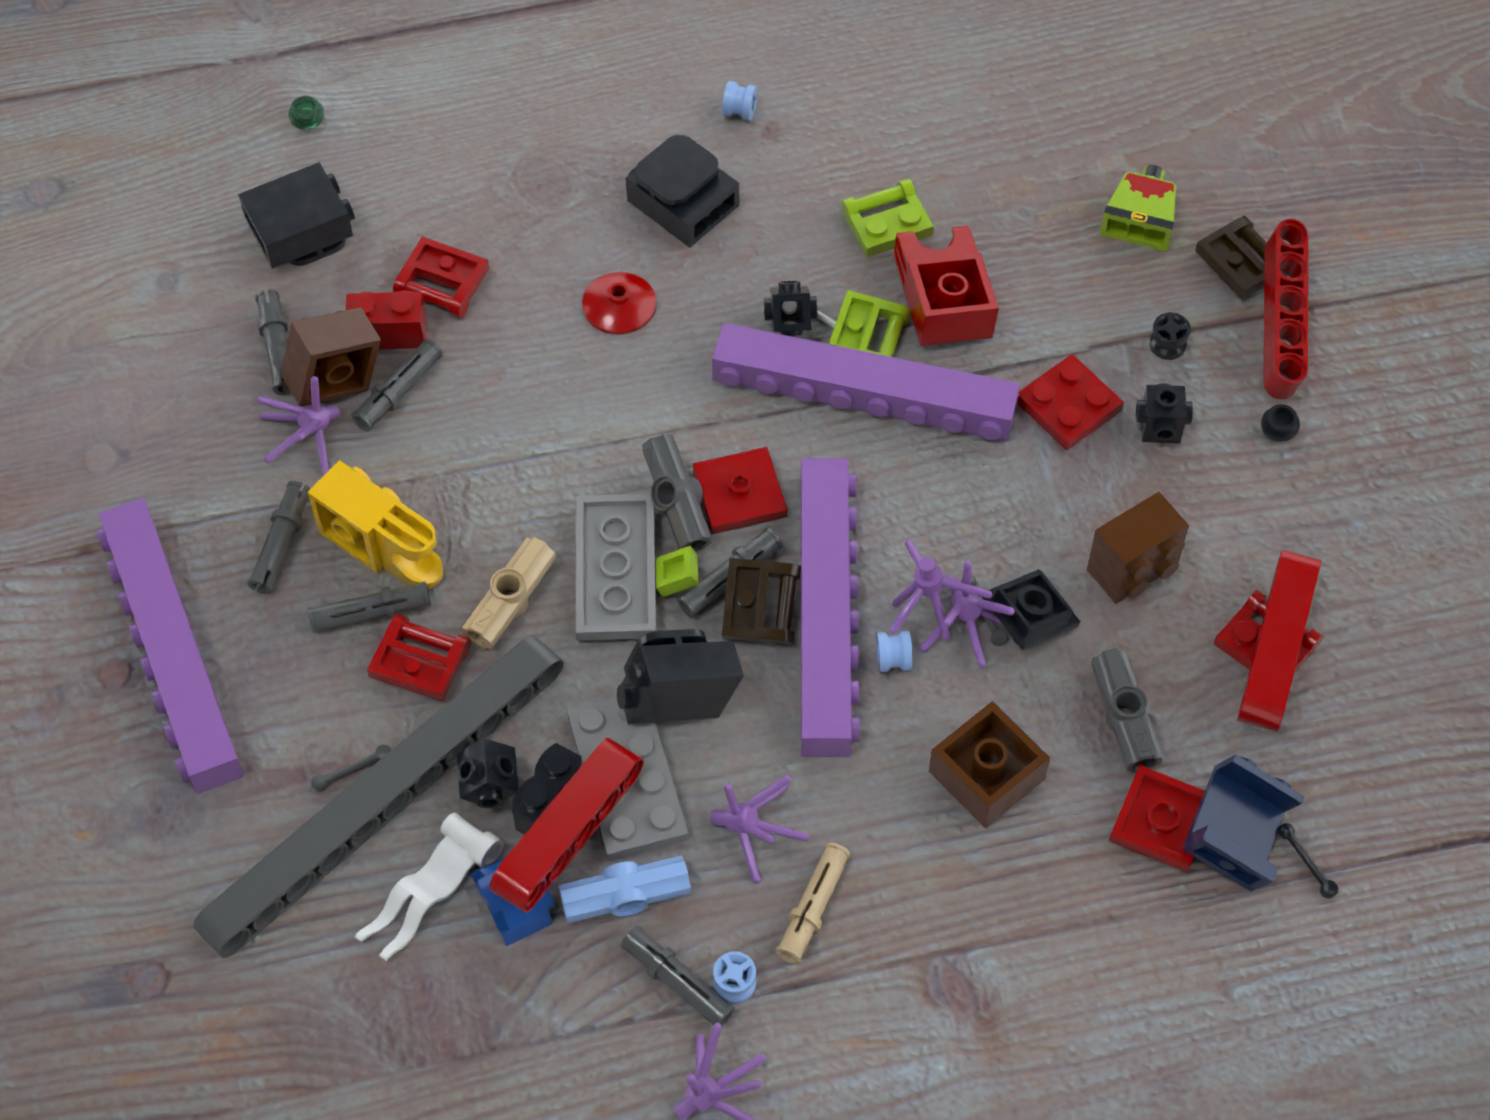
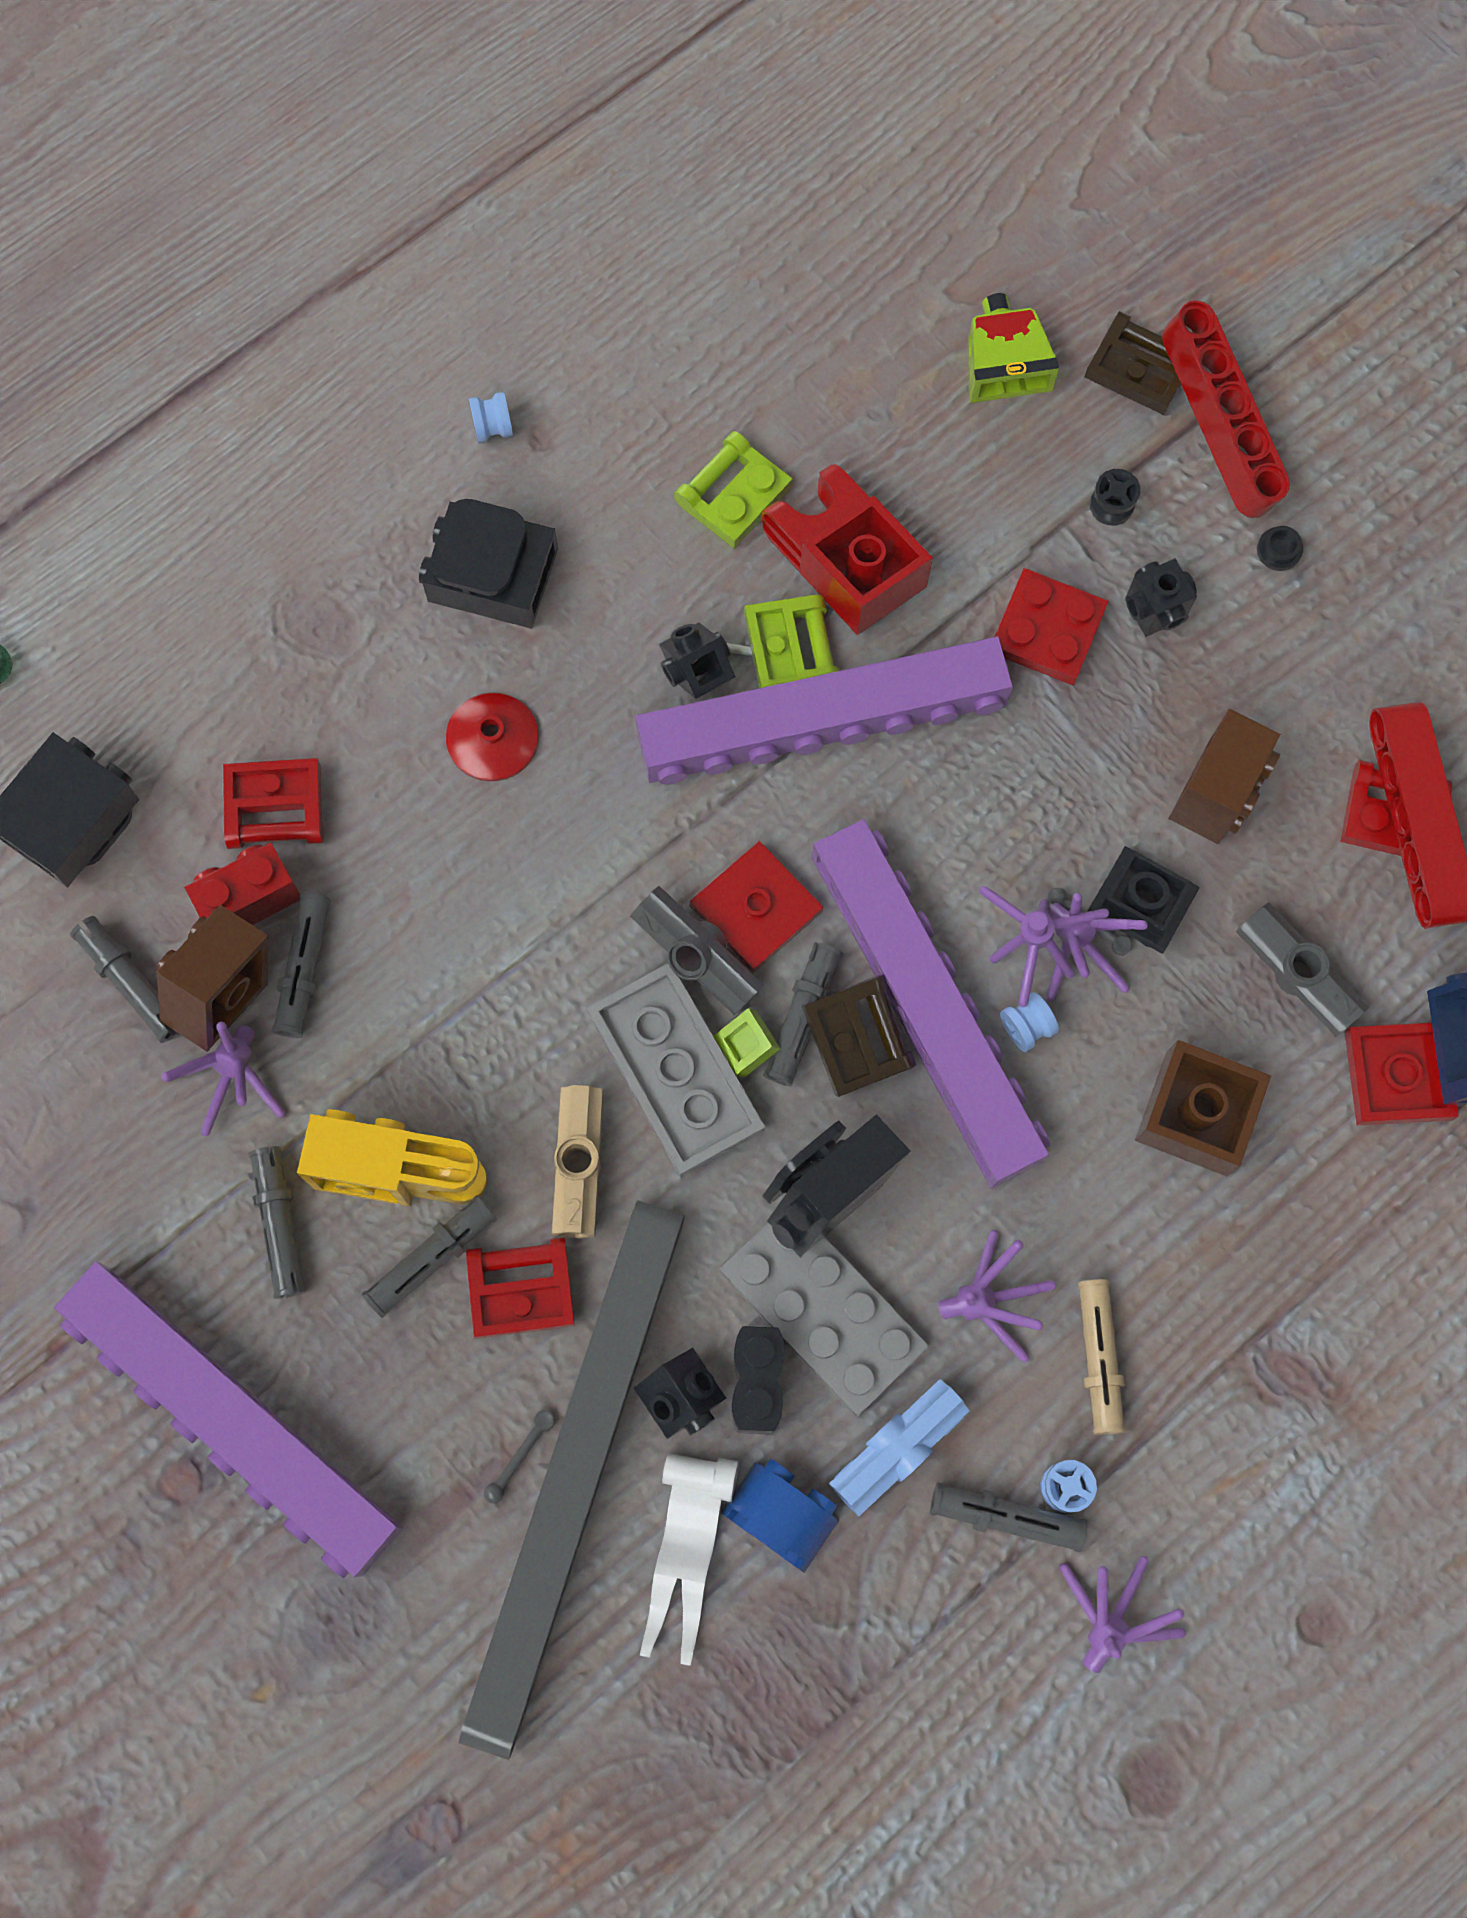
camera: 30 degrees left, 15 degrees up
red beam [489,738,644,913] -> none

